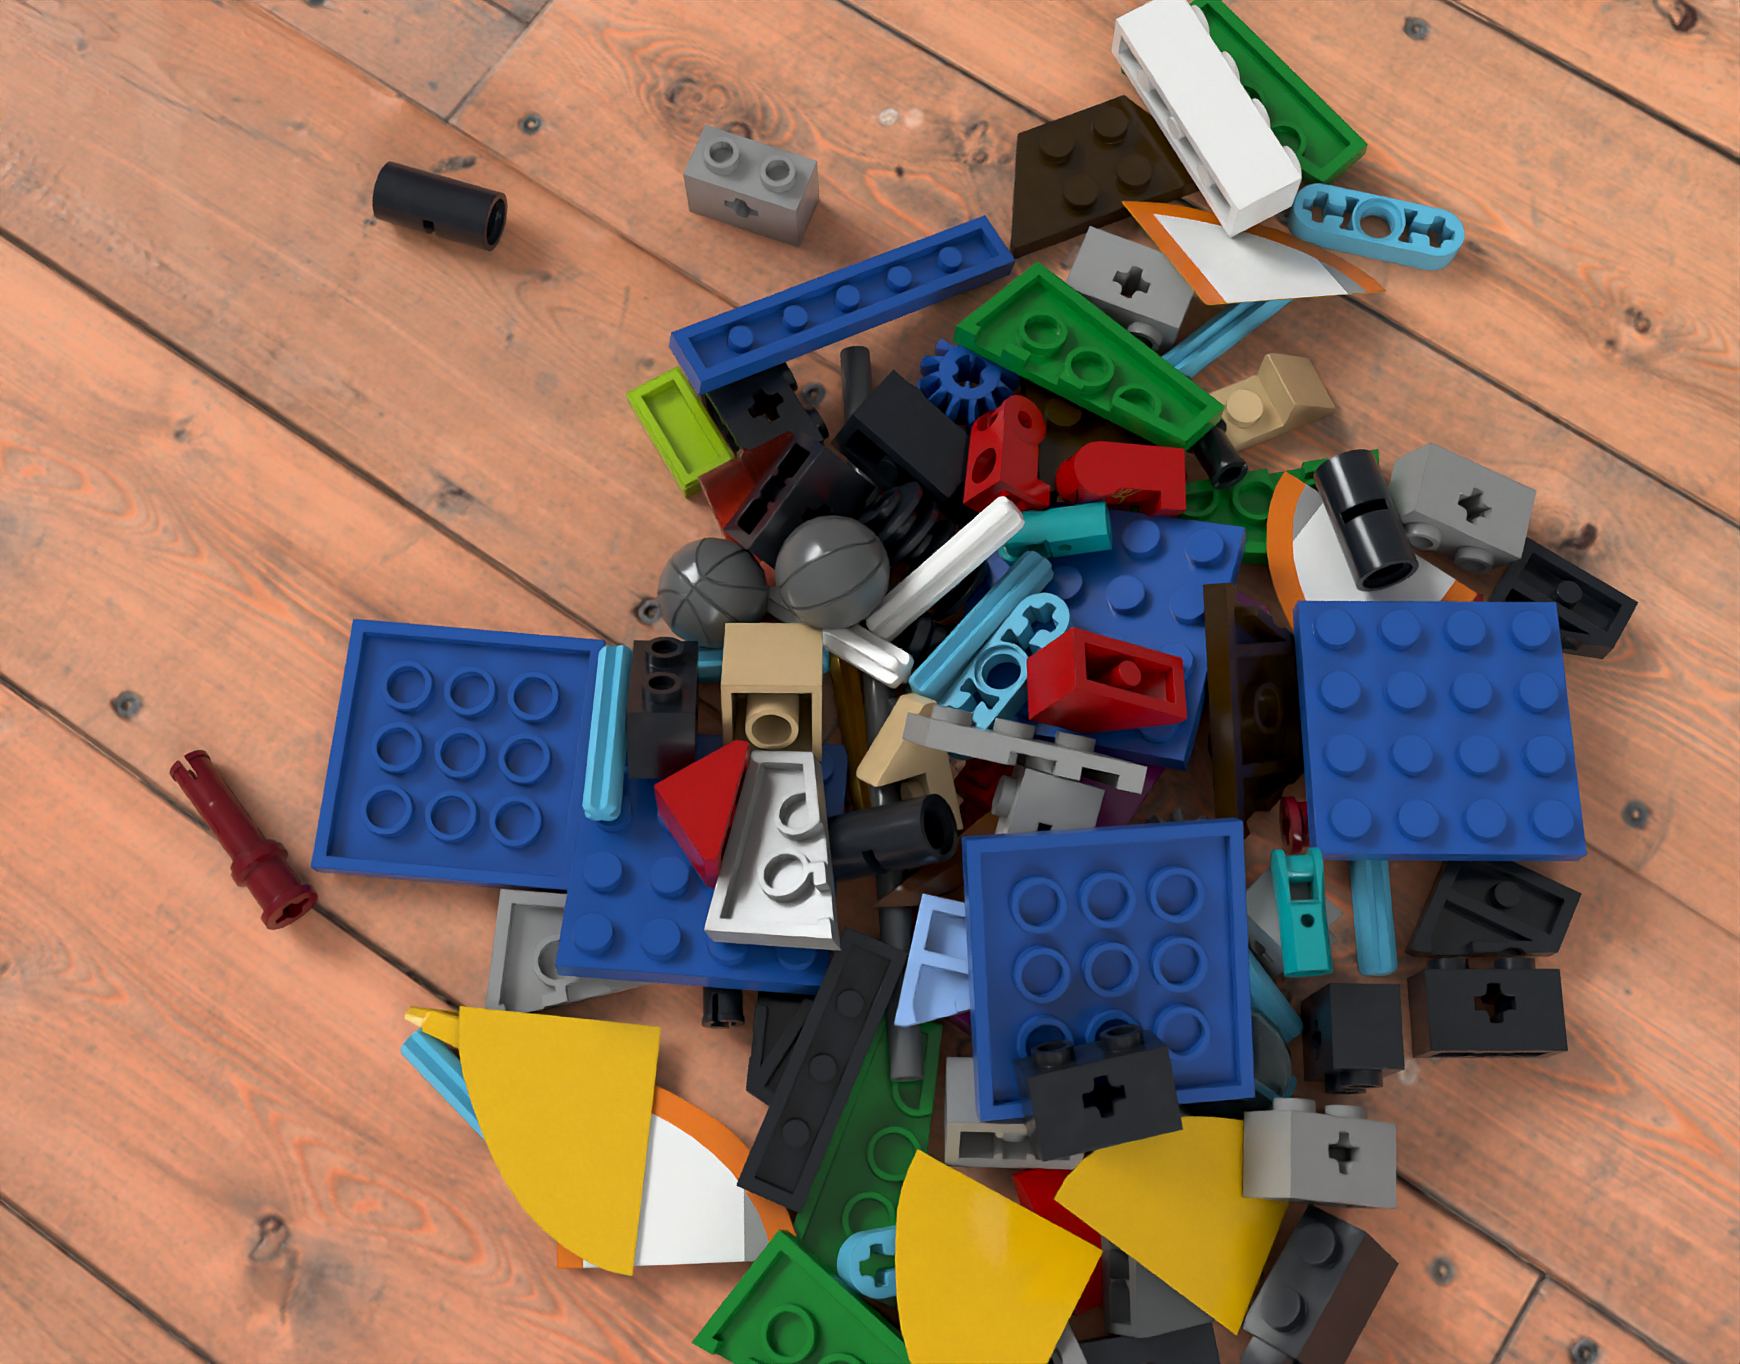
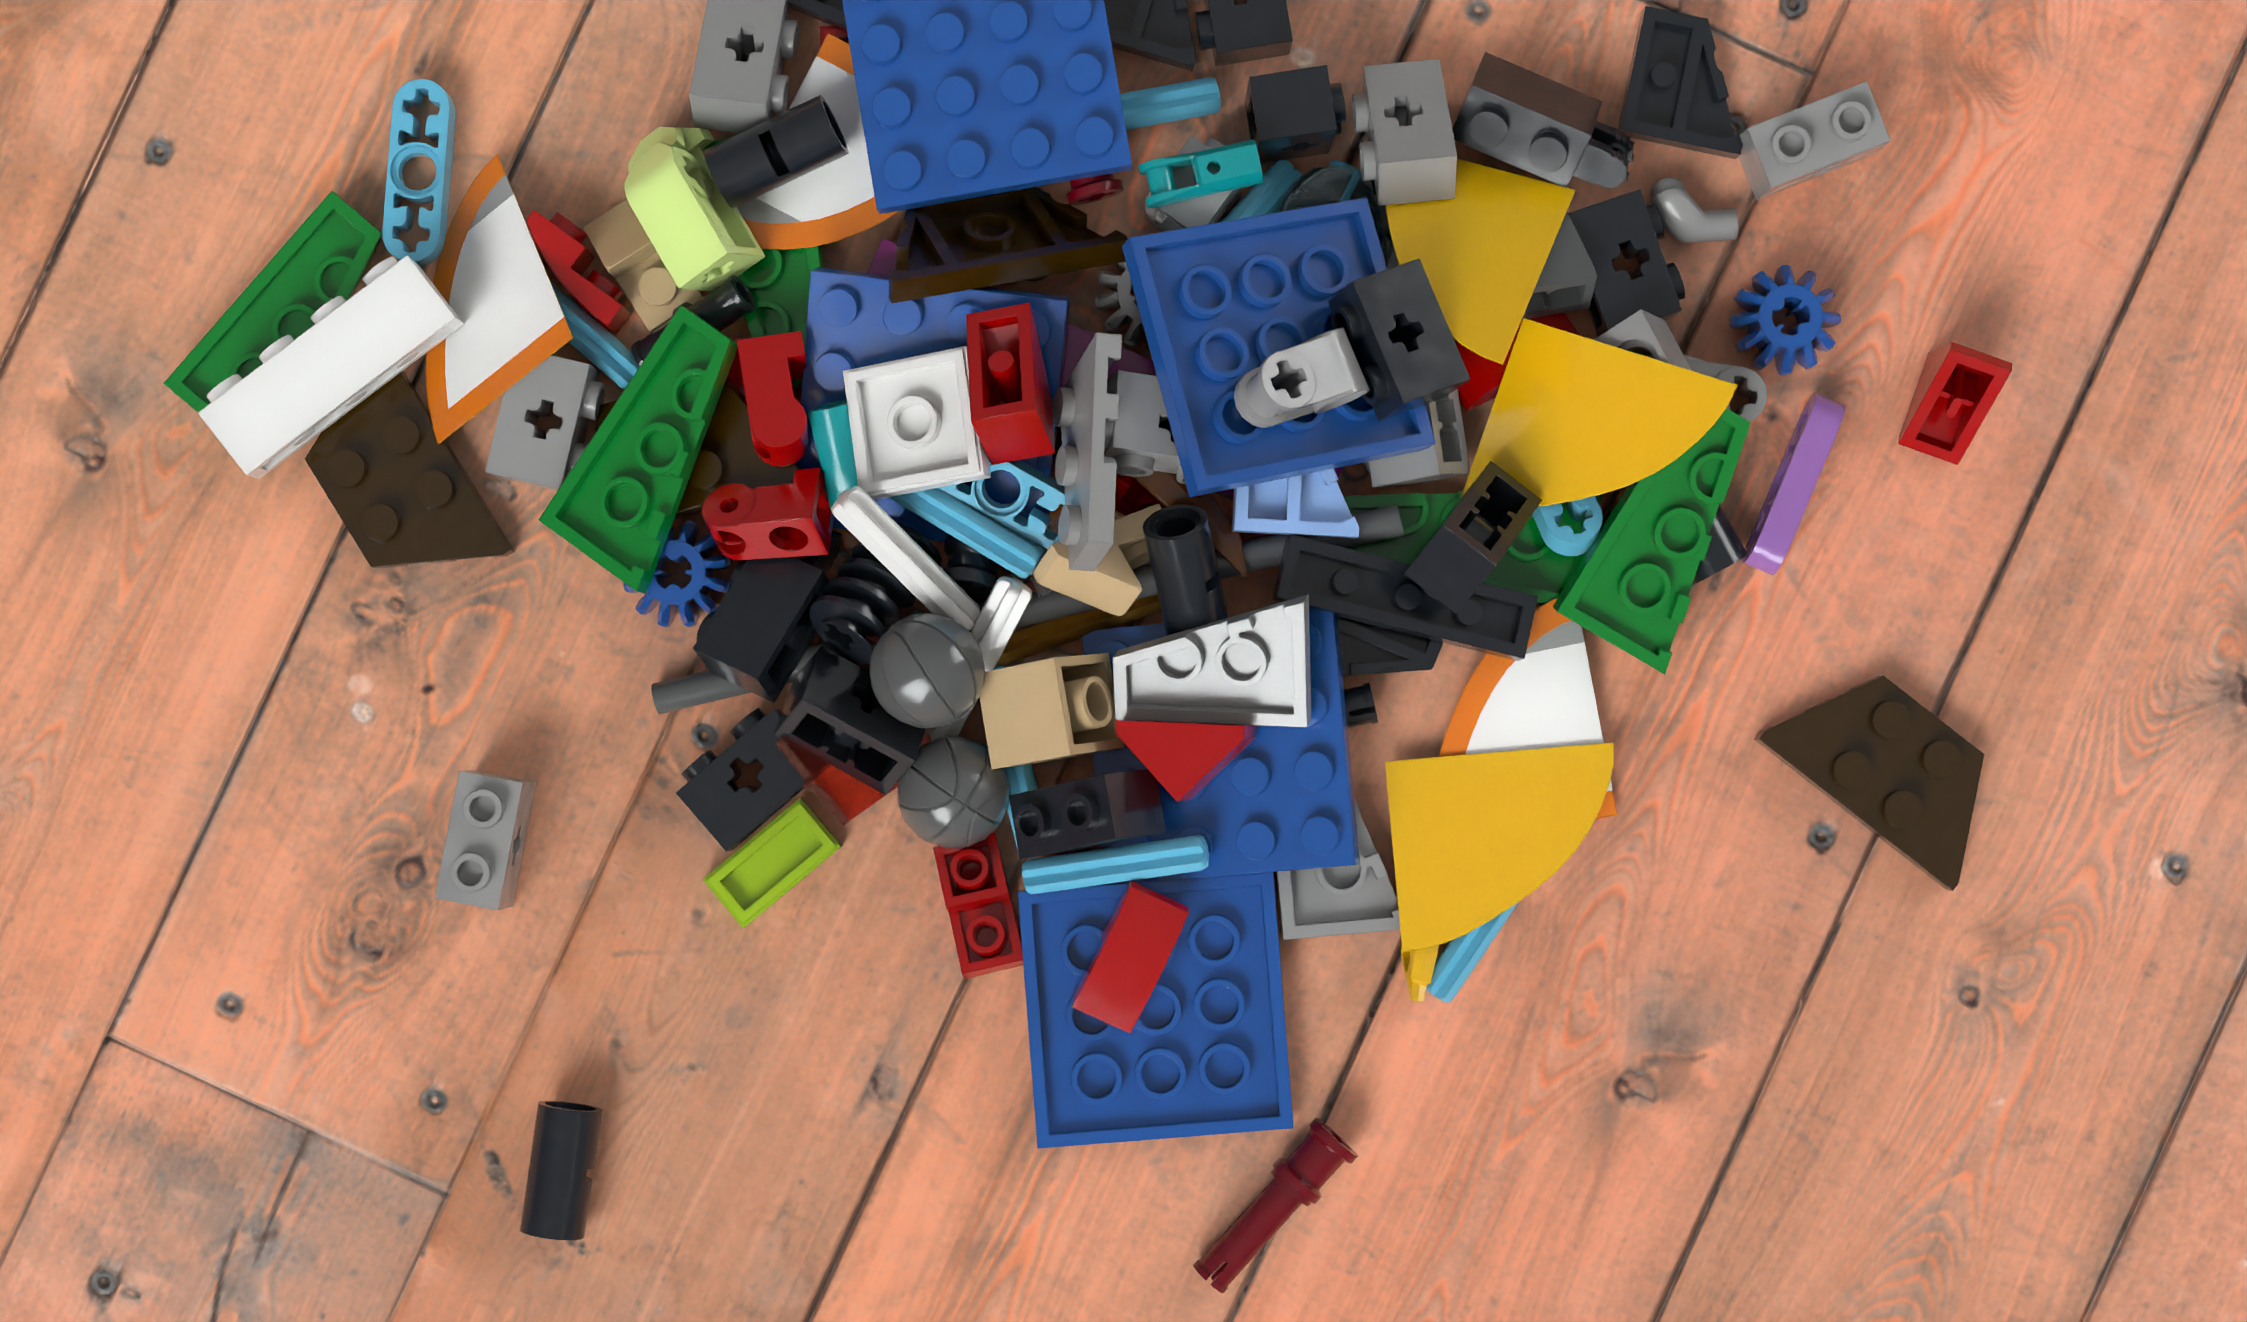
camera: 100 degrees left, 15 degrees up
blue plate [669,215,1016,396] -> none
none -> red slope [526,210,631,335]
none -> yellowish green piece [624,126,765,291]
none -> white tile [843,346,991,500]
none -> red slope [933,833,1023,979]
none -> red slope [1072,881,1189,1033]
none -> light grey piece [1234,328,1370,428]
none -> black brick [1404,461,1542,614]

